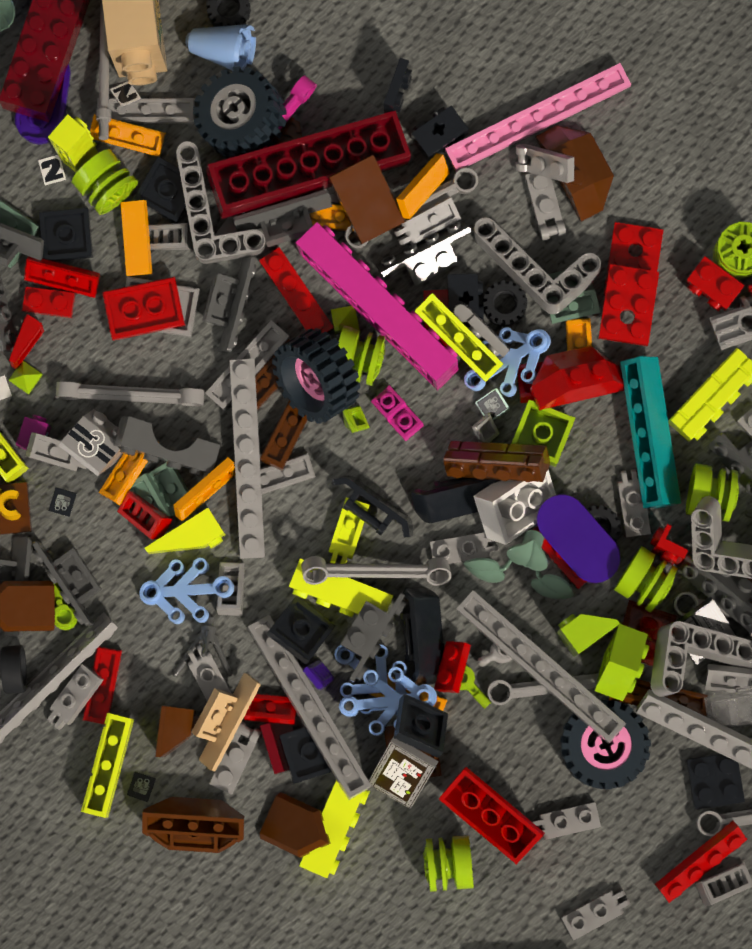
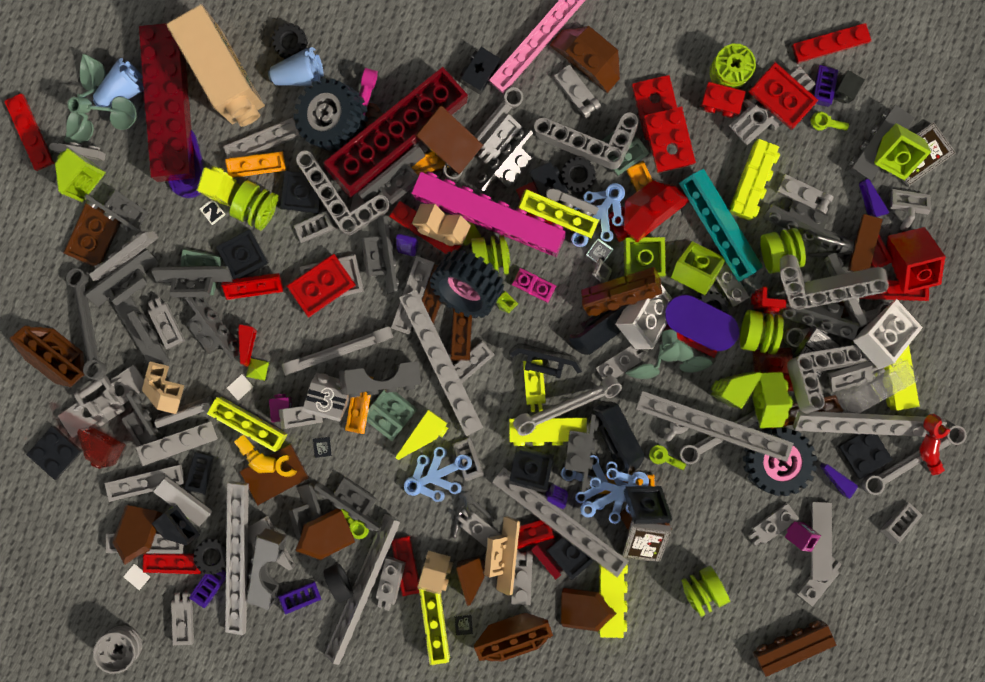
camera: 25 degrees left, 5 degrees up
red plate [22,287,76,318] -> none
light grey bar [96,3,111,140] -> none
sticker [110,81,141,107] -> none
red slope [117,491,172,540] -> none
light orange tile [121,200,152,276] -> none
light orange tile [173,457,236,521] -> none
black plate [384,58,412,113] -> none
light orange tile [396,153,450,219] -> none
red plate [434,641,471,693] -> none
red slope [439,767,545,865] -> none
light grey plate [516,144,574,183] -> none
red plate [655,821,747,903] -> none
none -> dark purple slope [396,234,419,256]
none -> tan brick [412,204,471,246]
none -> tan brick [418,551,453,595]
none -> lime slope [671,241,725,295]
none -> magenta brick [785,521,821,552]
none -> light grey tile [811,502,832,581]
none -> dark purple slope [820,463,858,499]

